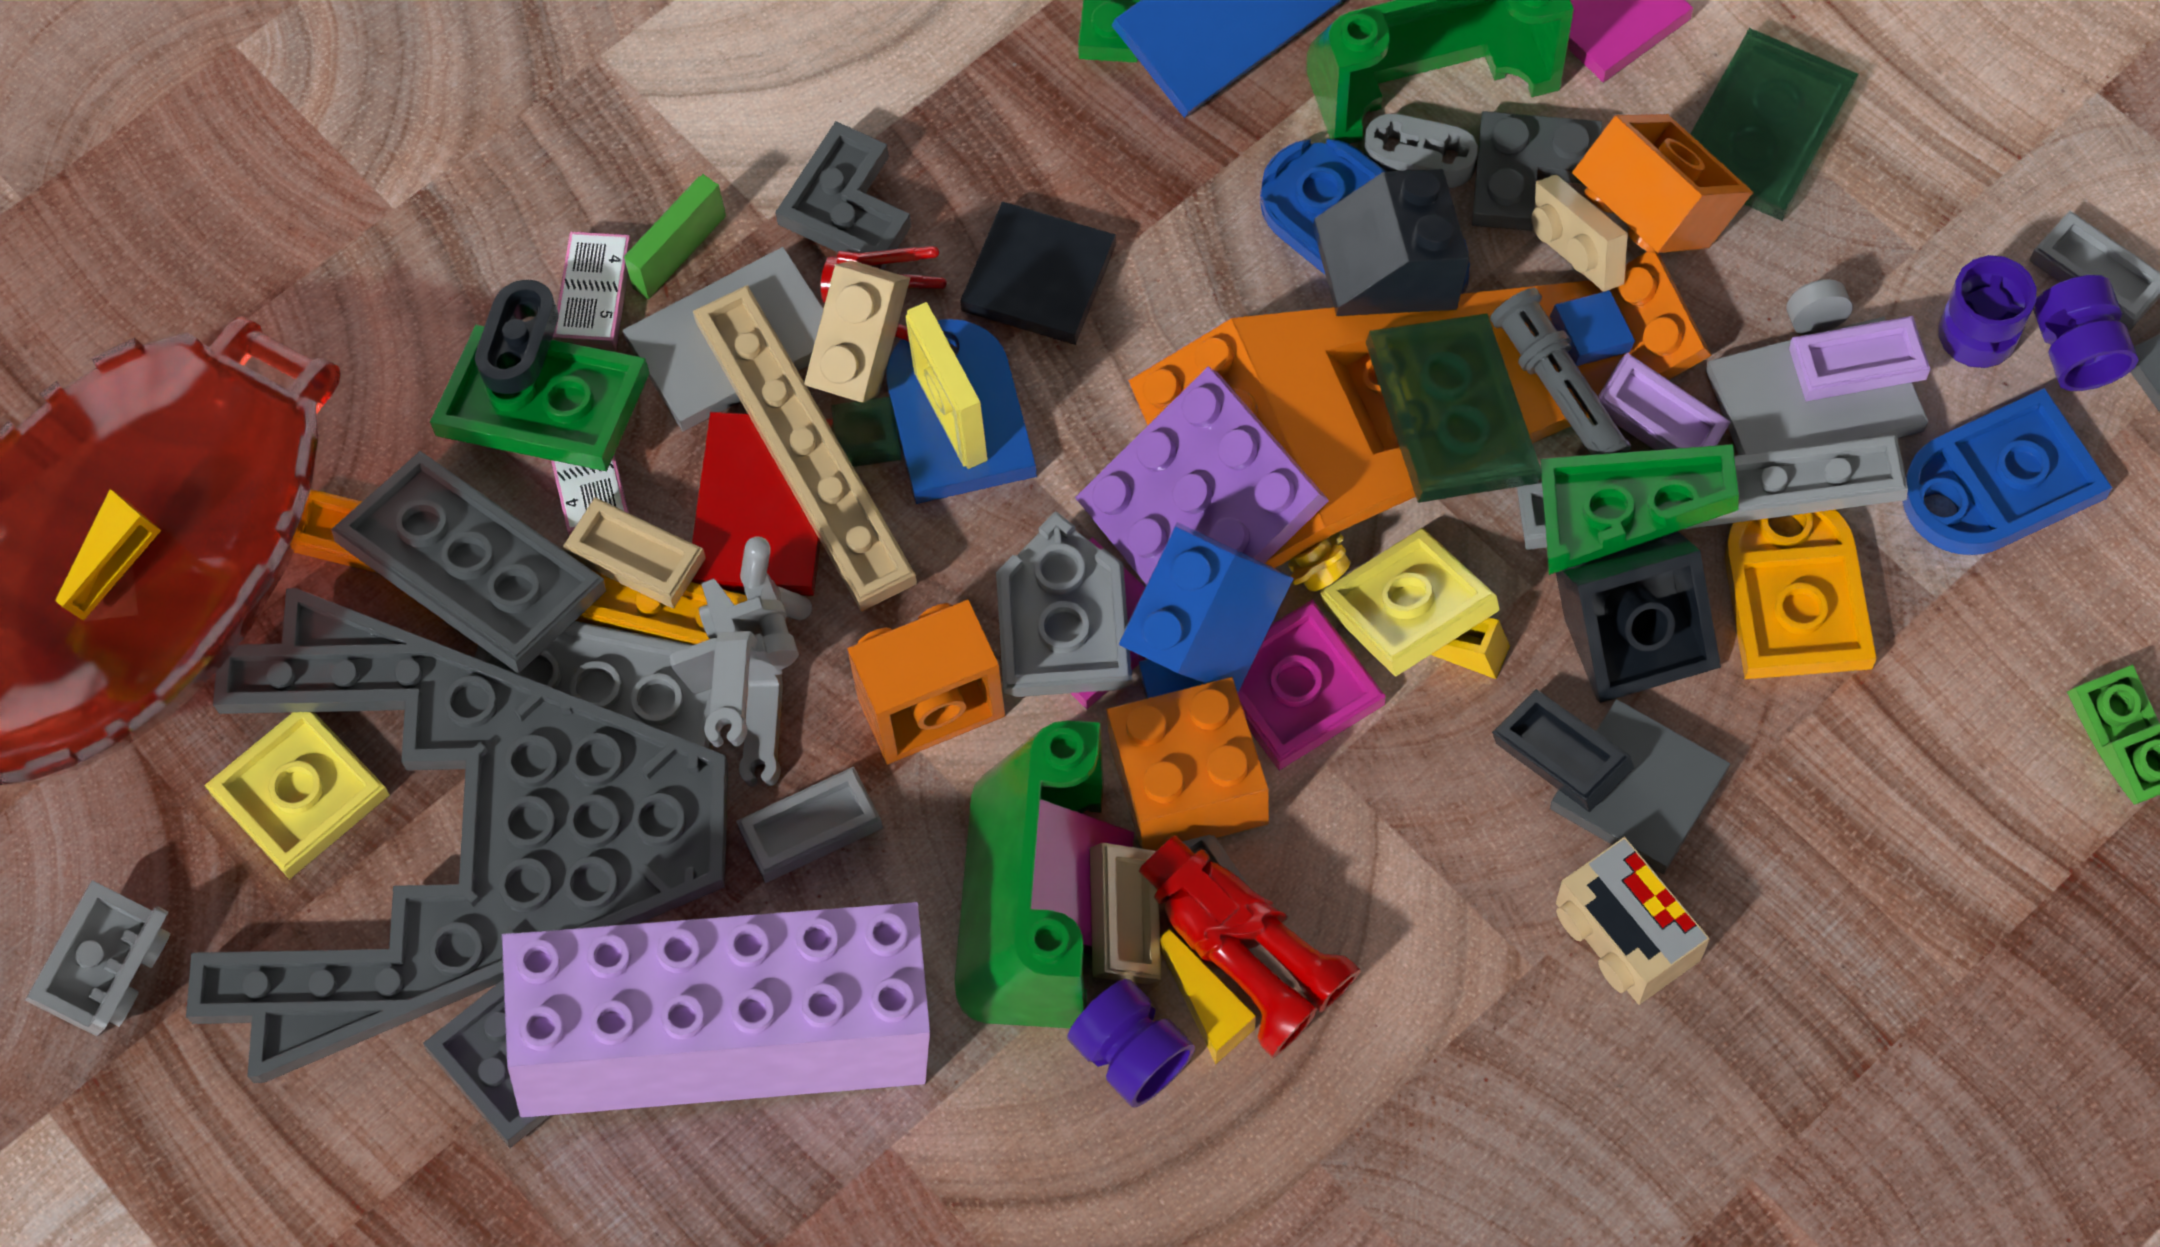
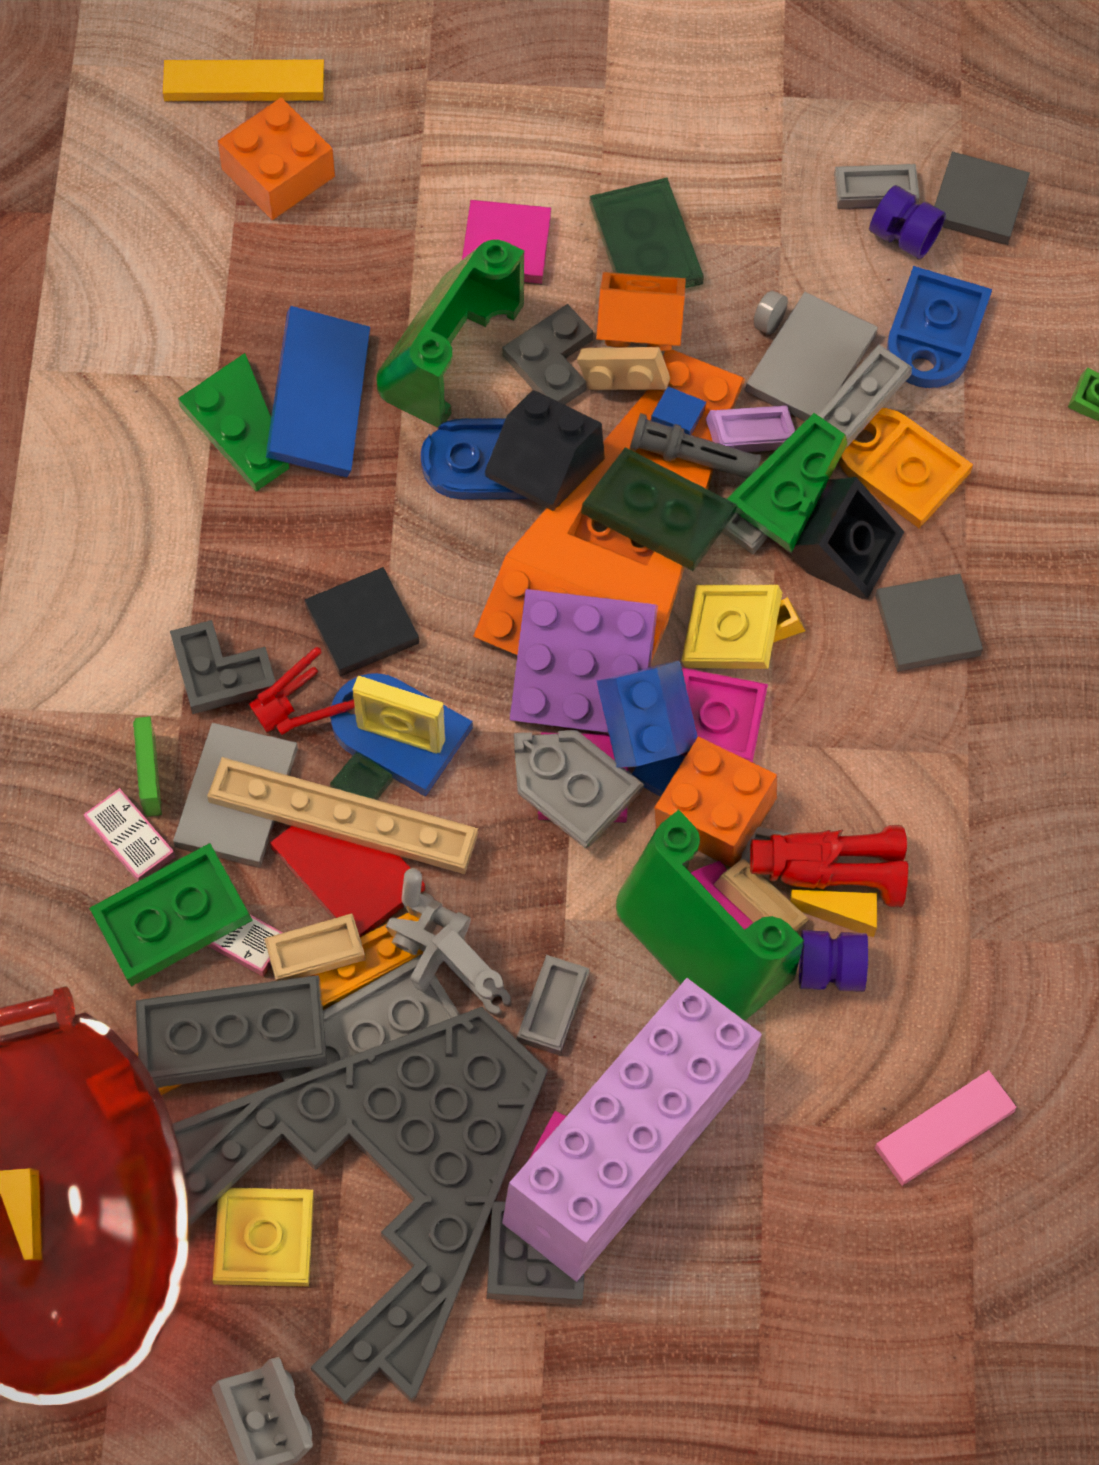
camera: 50 degrees left, 0 degrees up
black plate [475,280,559,394] -> none
tan brick [804,261,910,403] -> none
orange brick [847,599,1005,765] -> none
yellow plate [1288,532,1350,591] -> none
light grey beam [1364,113,1478,188] -> none
black tile [1492,689,1634,813] -> none
brick [1556,837,1710,1005] -> none
lavender tile [1789,316,1931,402] -> none
dark purple wheel [1938,255,2037,368] -> none

